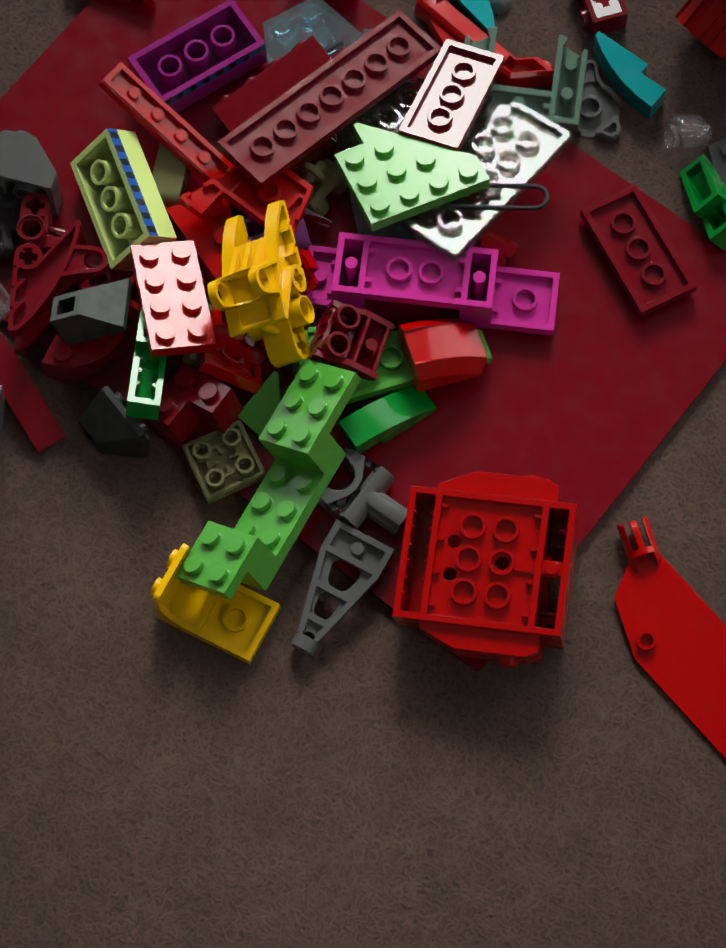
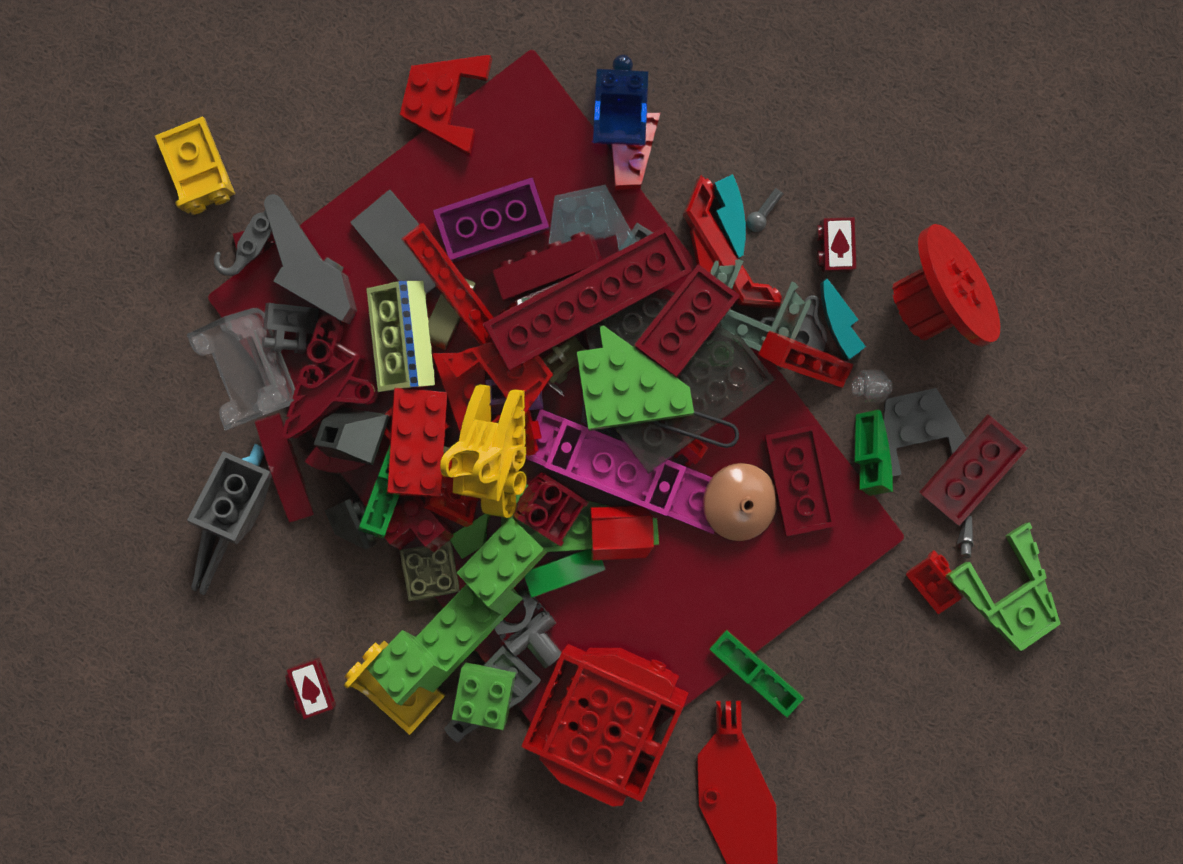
camera: 15 degrees right, 20 degrees up
none -> brick [285,657,336,719]
none -> dark grey tile [350,189,436,295]
none -> bright green brick [452,662,516,730]
none -> nougat dish [703,463,777,541]
none -> green slope [709,630,804,717]
none -> red slope [758,331,854,388]

